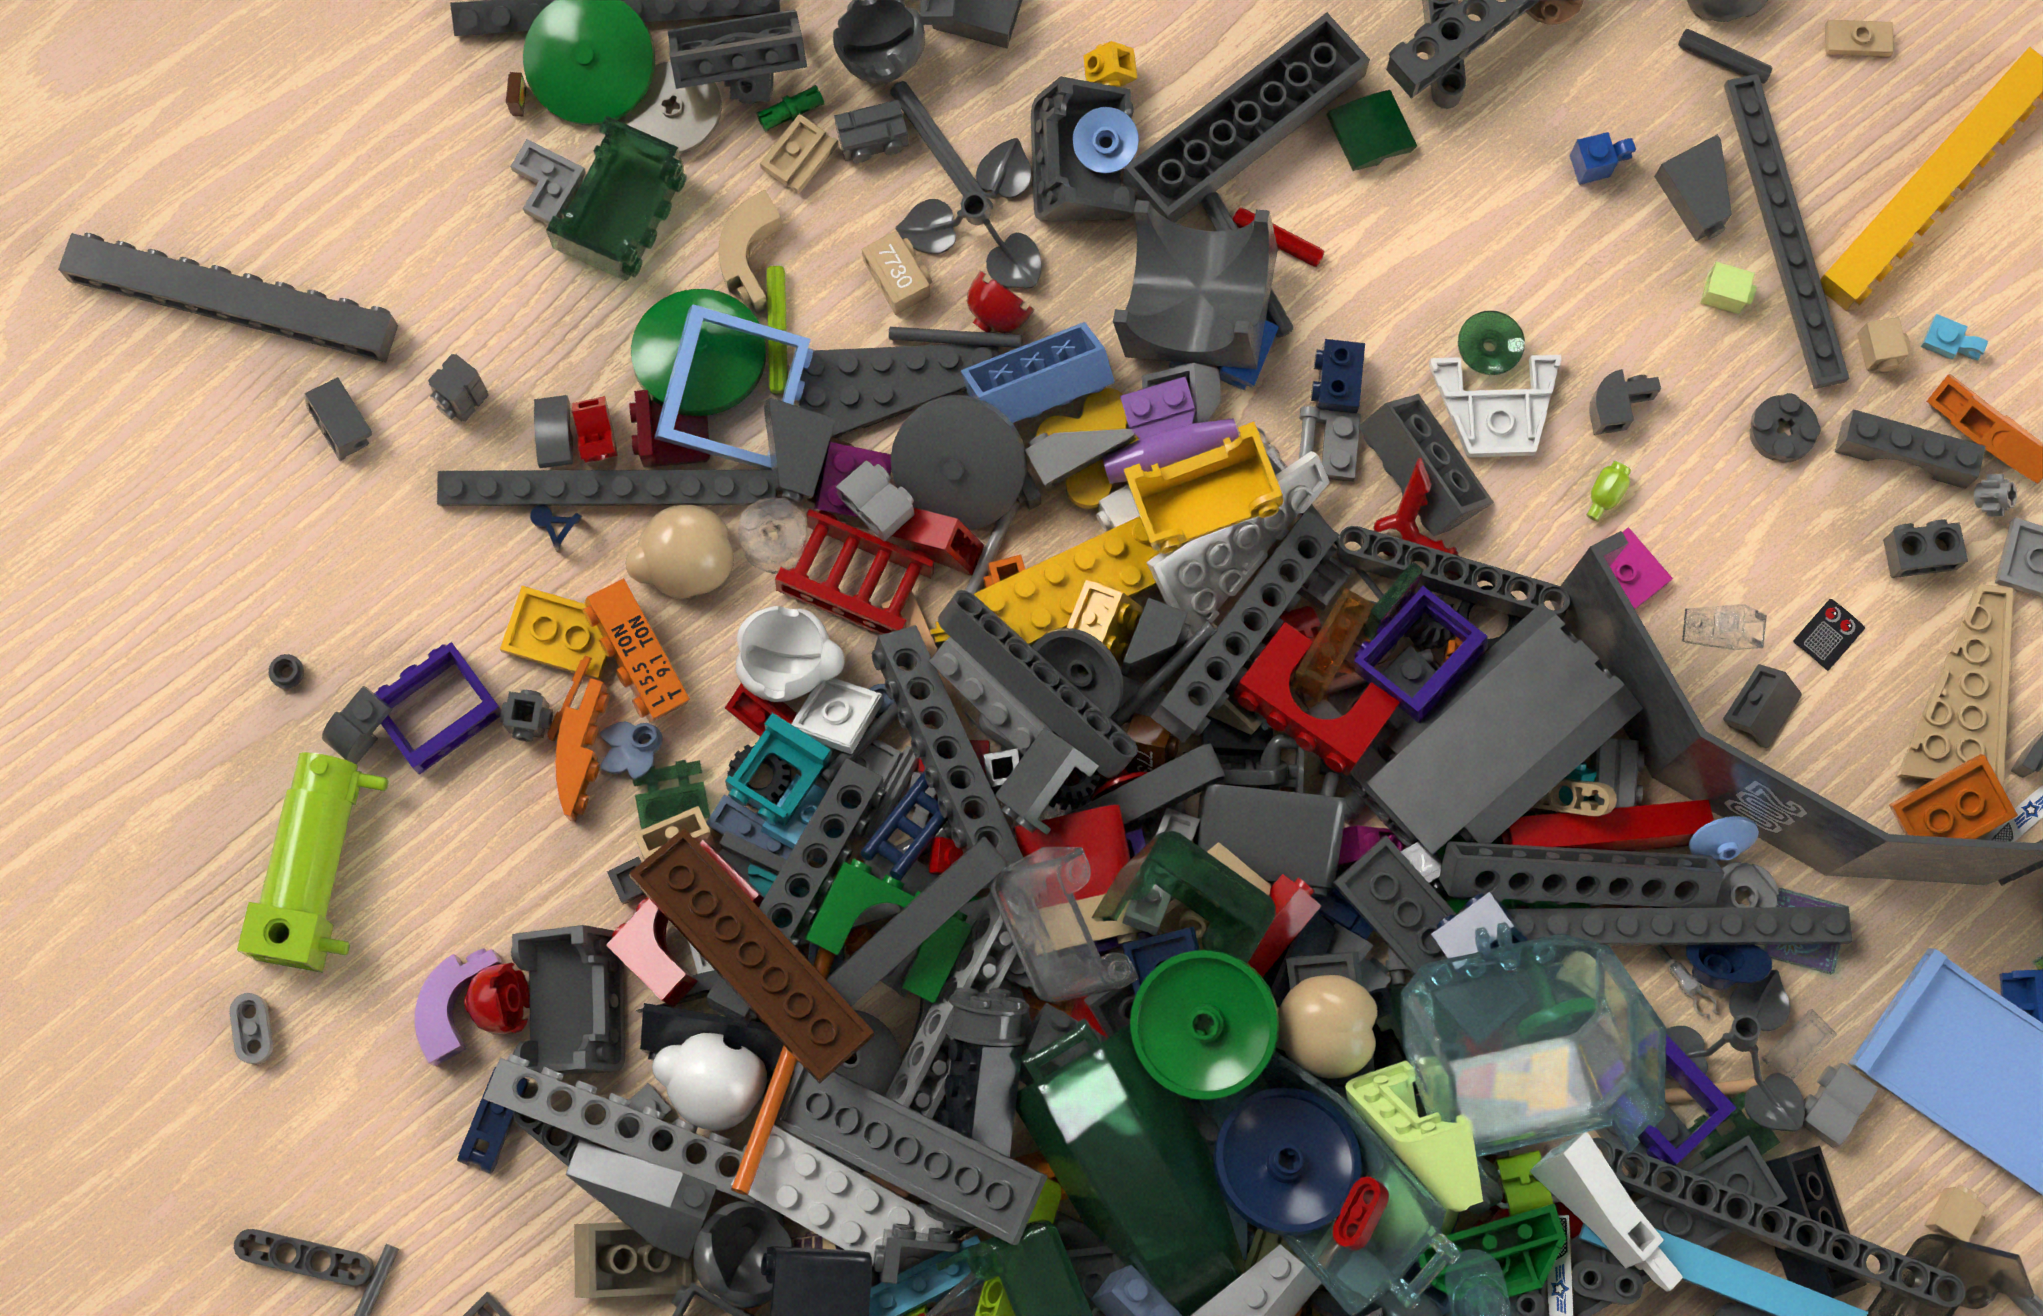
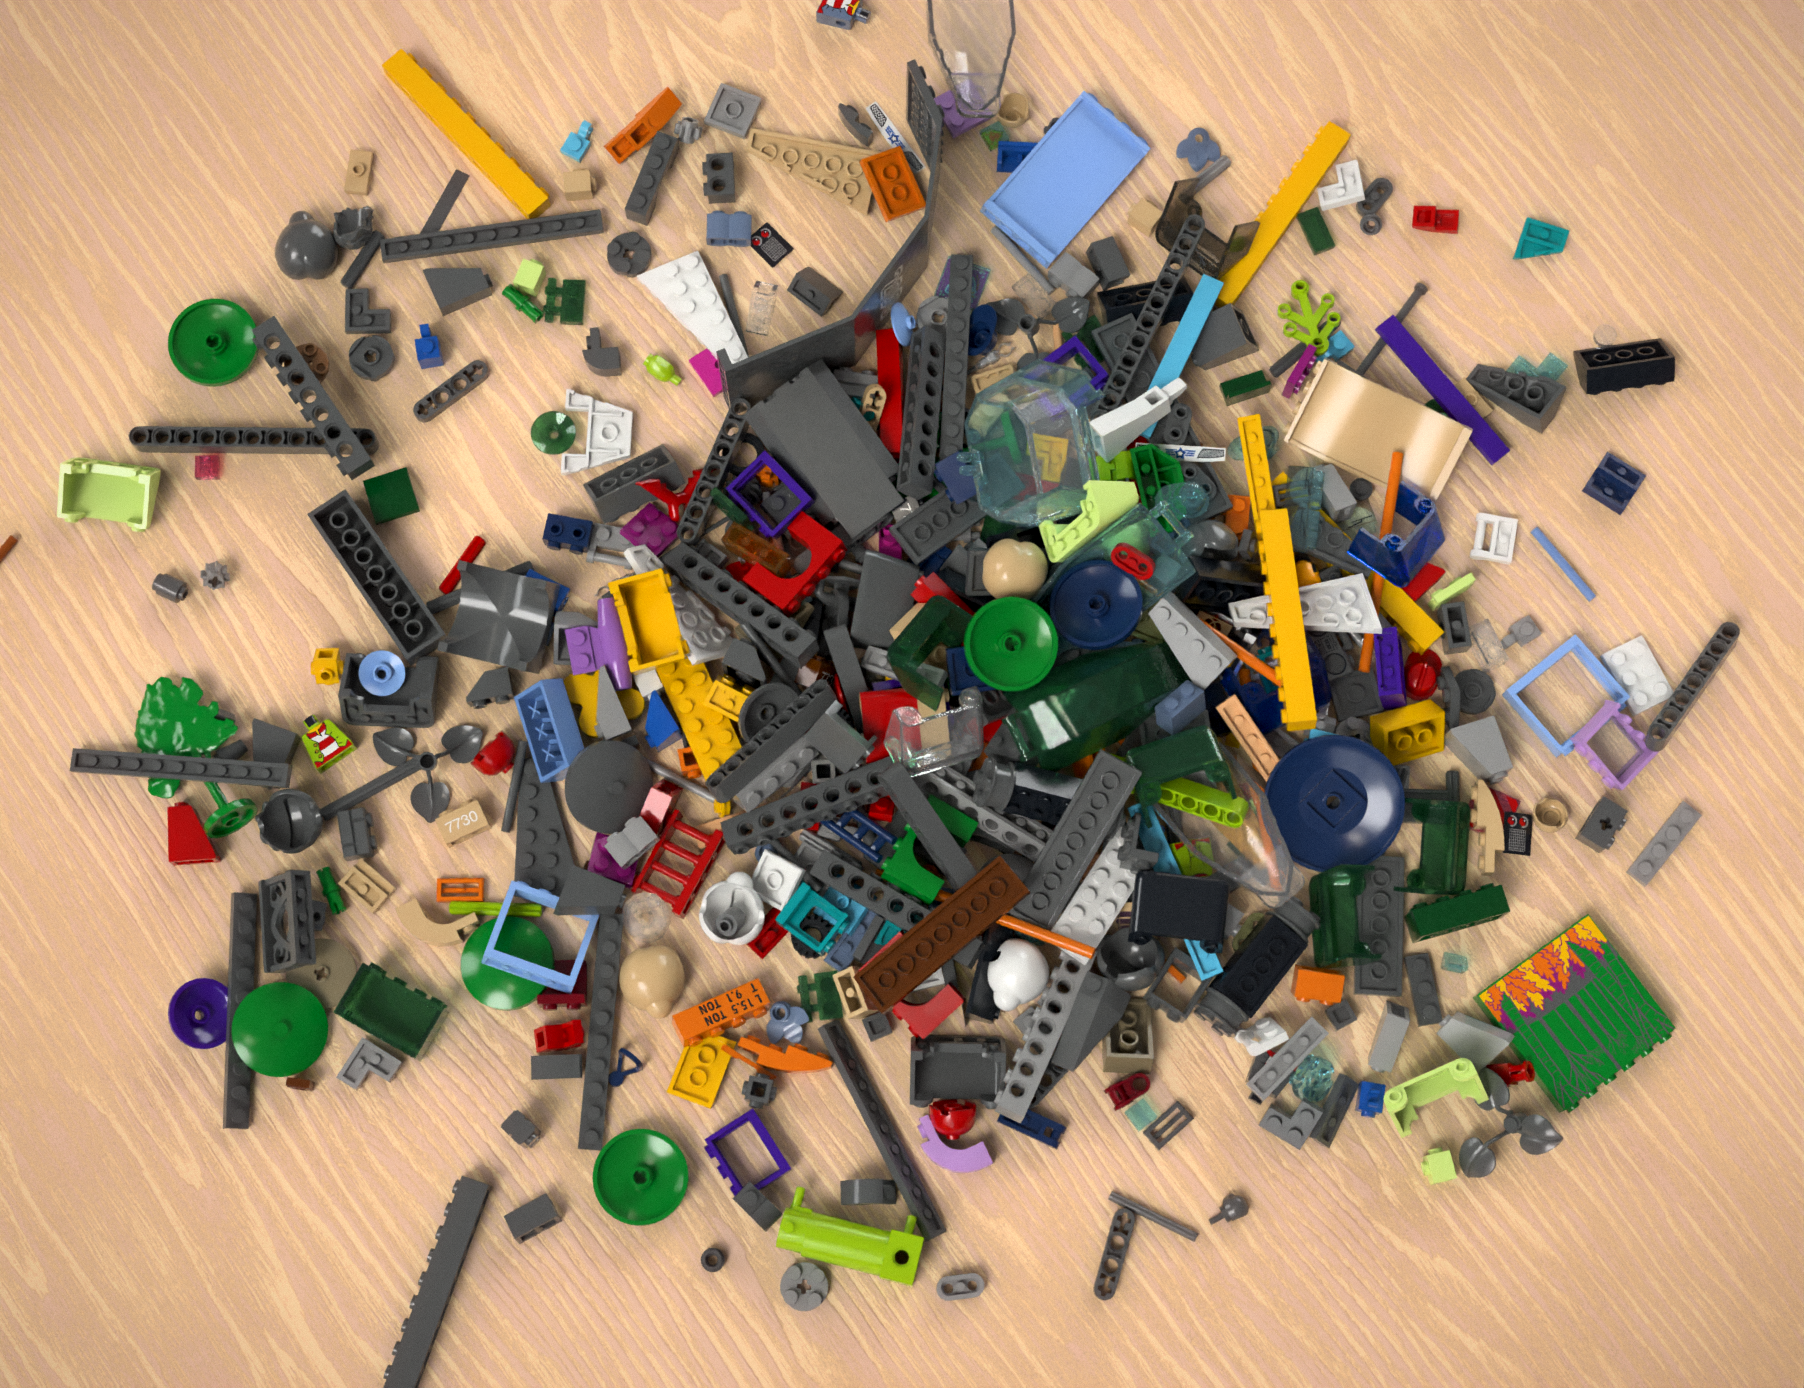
camera: 85 degrees left, 0 degrees up
none -> torso [302,715,357,774]
none -> dark grey hair [333,206,374,250]
none -> dark grey plate [345,288,391,334]
none -> dark grey plate [349,335,395,382]
none -> dark grey beam [413,360,489,423]
none -> dark grey sticker [420,169,470,234]
none -> orange tile [436,878,485,903]
none -> dark grey slope [466,667,515,709]
none -> green pin [502,284,544,323]
none -> clear green plate [543,278,586,325]
none -> green dish [593,1129,689,1226]
none -> magenta plate [620,502,679,558]
none -> white wing [637,251,748,364]
none -> blue slope [644,690,682,752]
none -> sand blue brick [706,211,752,247]
none -> dark grey brick [715,907,745,936]
none -> dark grey bar [719,274,749,357]
none -> light grey plate [780,1262,828,1311]
none -> dark grey plate [818,1019,947,1242]
none -> dark grey brick [840,1179,896,1206]
none -> tan plate [969,363,1019,399]
none -> light grey bar [990,226,1055,295]
none -> dark grey hinge [1086,236,1130,291]
none -> dark red piece [1104,1073,1150,1111]
none -> clear light blue tile [1124,1098,1158,1132]

